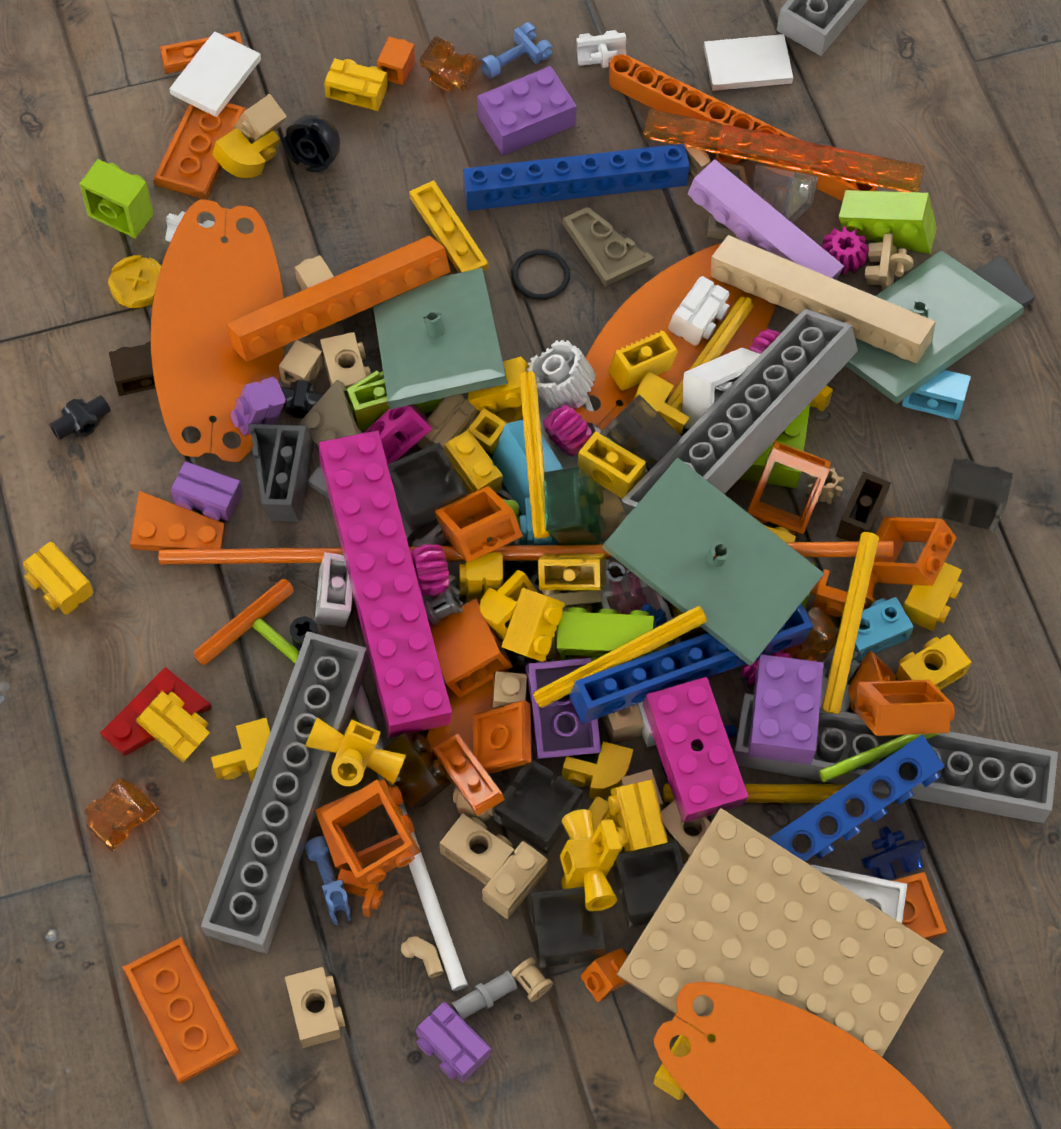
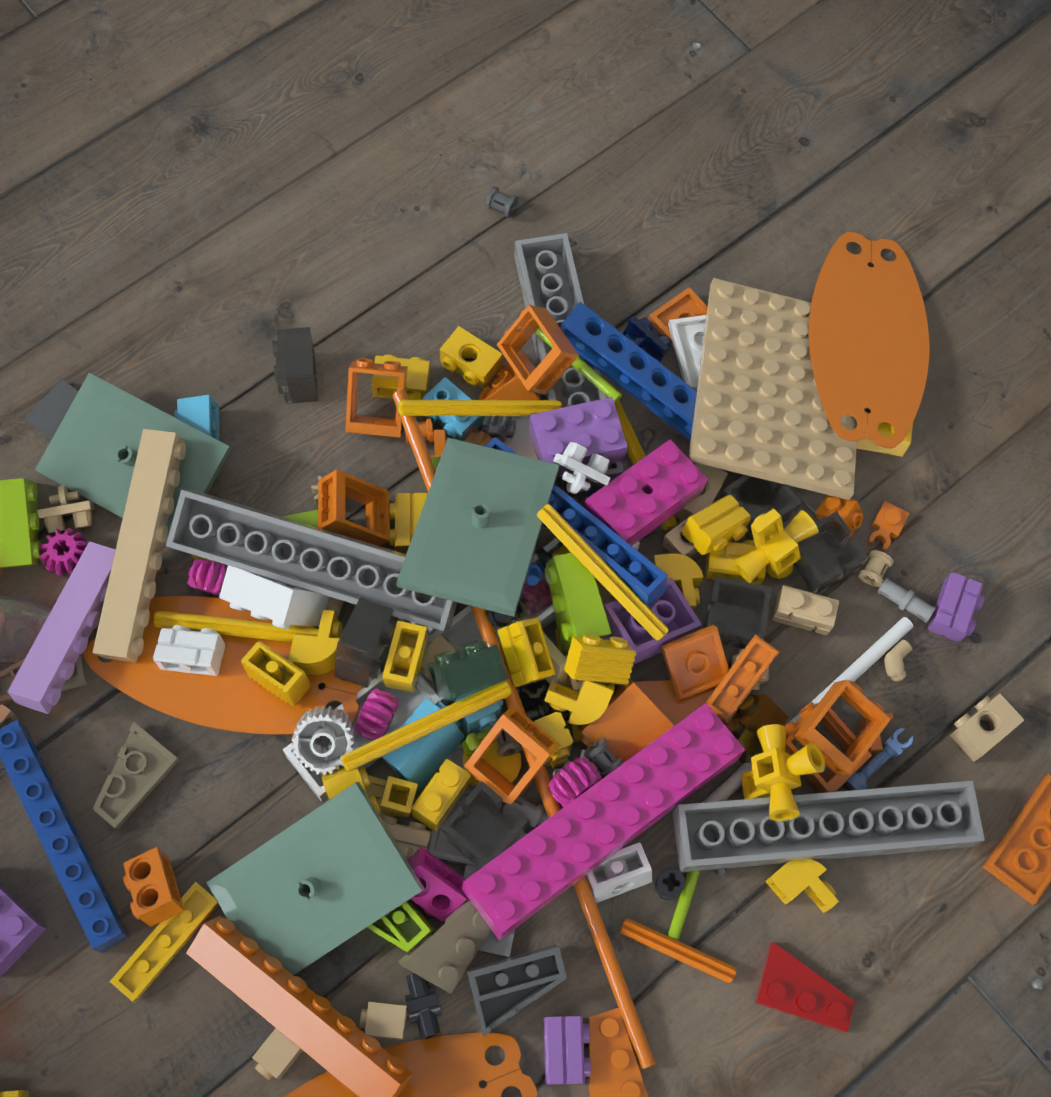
camera: 115 degrees left, 5 degrees up
clear orange cylinder [85,778,160,852] -> none
yellow brick [136,691,210,763] -> none
medium lavender brick [231,377,286,436] -> none
tan brick [320,332,371,400] -> none
tan brick [440,813,515,885] -> none
tan brick [491,671,527,709] -> none
black piece [512,249,570,299] -> none
dark brown brick [836,471,891,542] -> none
none -> orange brick [123,847,185,927]
none -> white hips [553,442,610,494]
none -> orange plate [867,501,910,552]

